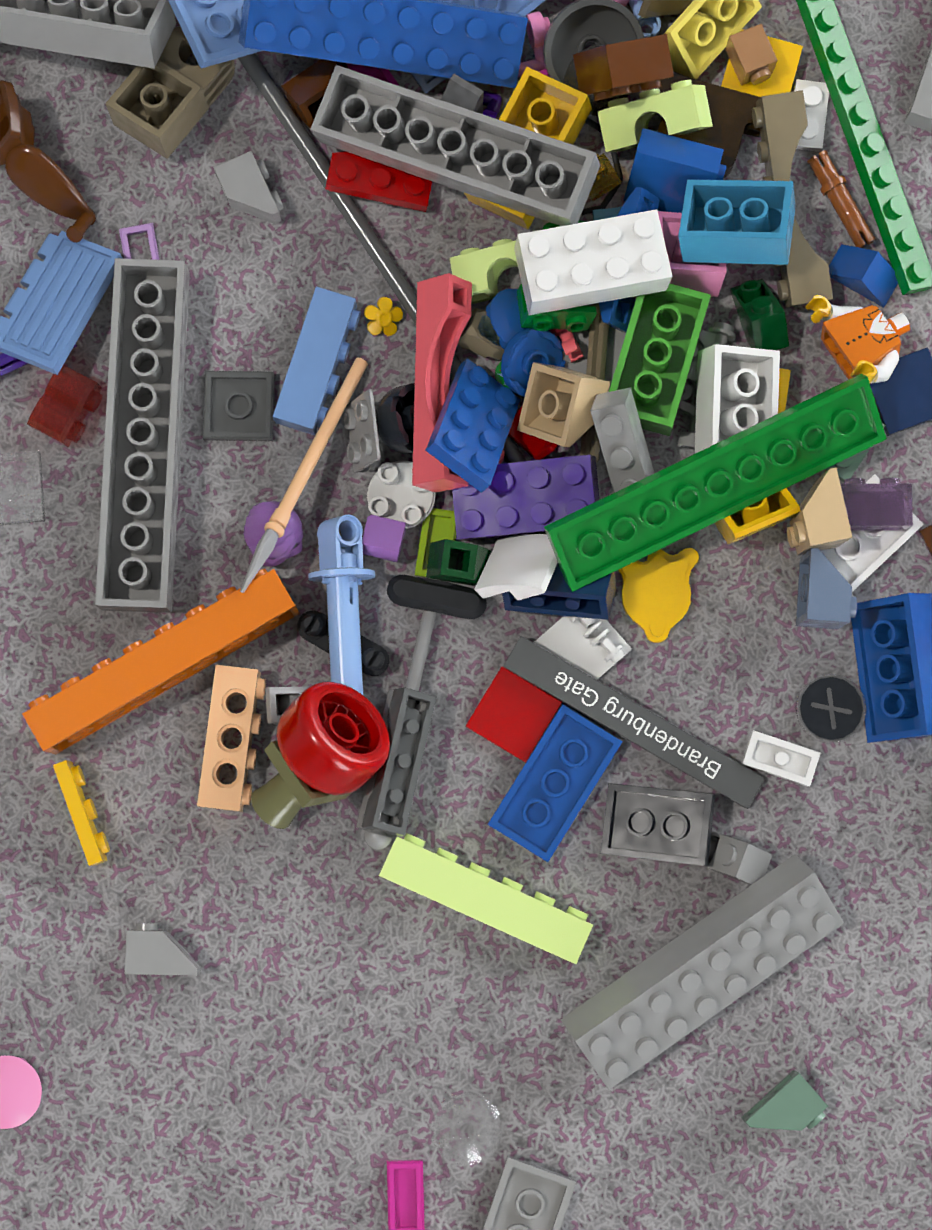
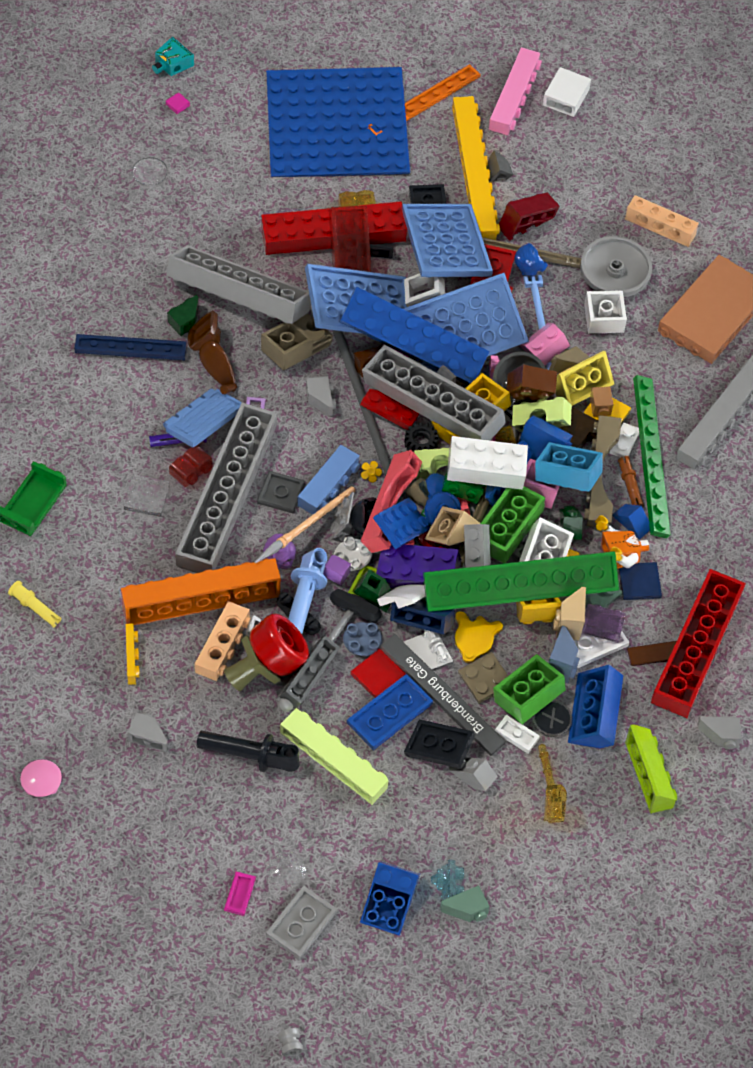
camera: 15 degrees right, 25 degrees down
light grey brick [560,854,844,1090] -> none
none -> black piece [197,730,300,772]
none -> sand blue dish [343,622,382,656]
none -> blue slope [360,861,420,936]
none -> black tyre [404,422,438,452]
none -> clear light blue hips [431,859,464,901]
none -> dark tan plate [458,652,508,704]
none -> bright green brick [493,654,565,724]
none -> clear yellow piece [538,744,567,823]

